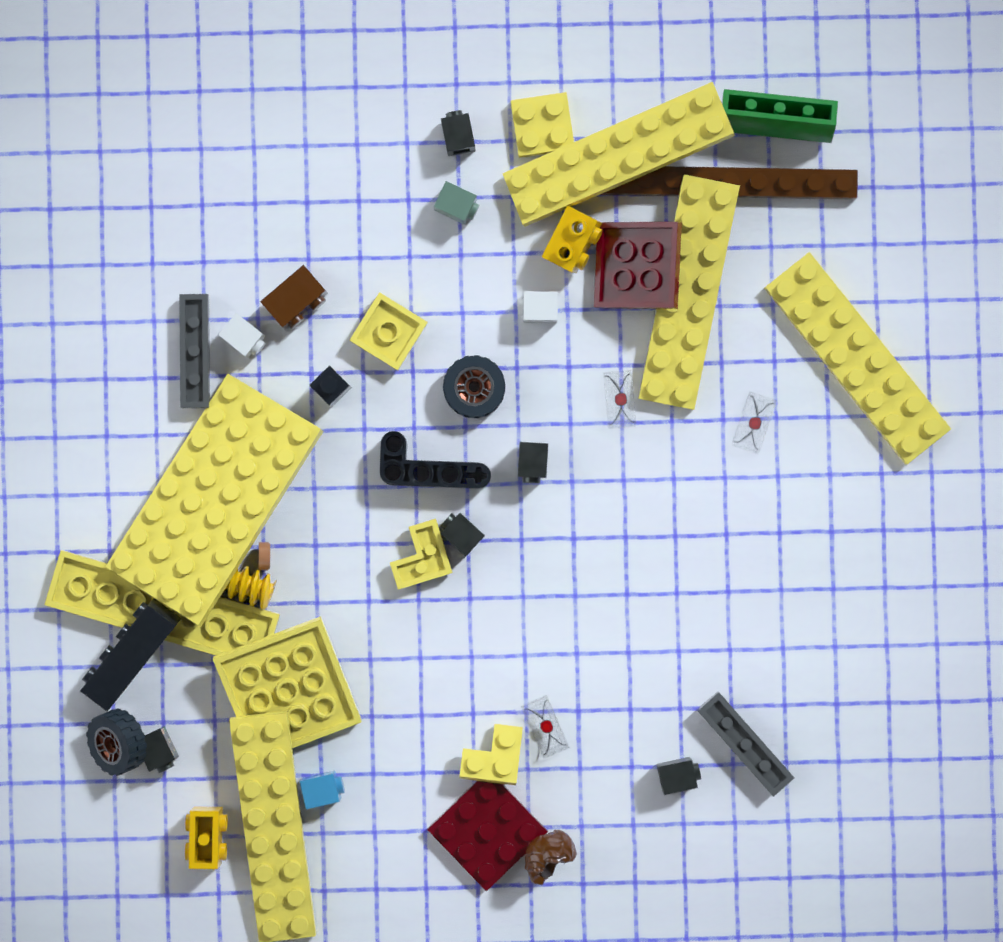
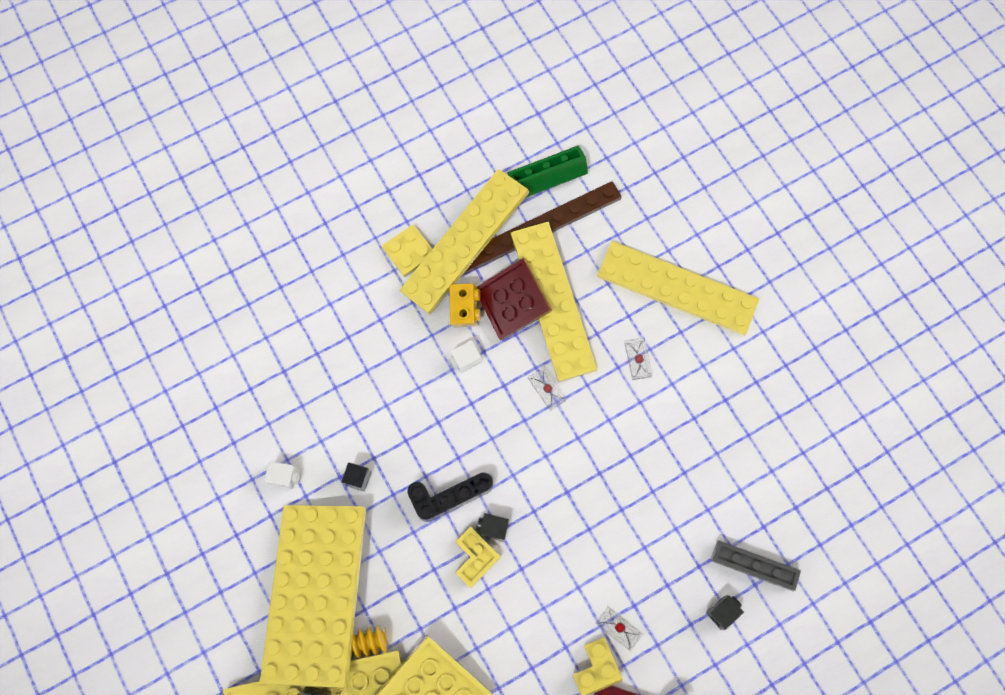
camera: 30 degrees left, 15 degrees down
dark grey plate [179,294,210,408] -> none
nougat tile [258,542,270,571] -> none
reddish brown brick [260,264,328,330] -> none
light yellow plate [349,292,428,371] -> none
sand green brick [434,181,480,225] -> none
pearl dark grey brick [441,110,476,156] -> none
black wheel [443,355,506,419] -> none
pearl dark grey brick [518,442,548,483] -> none

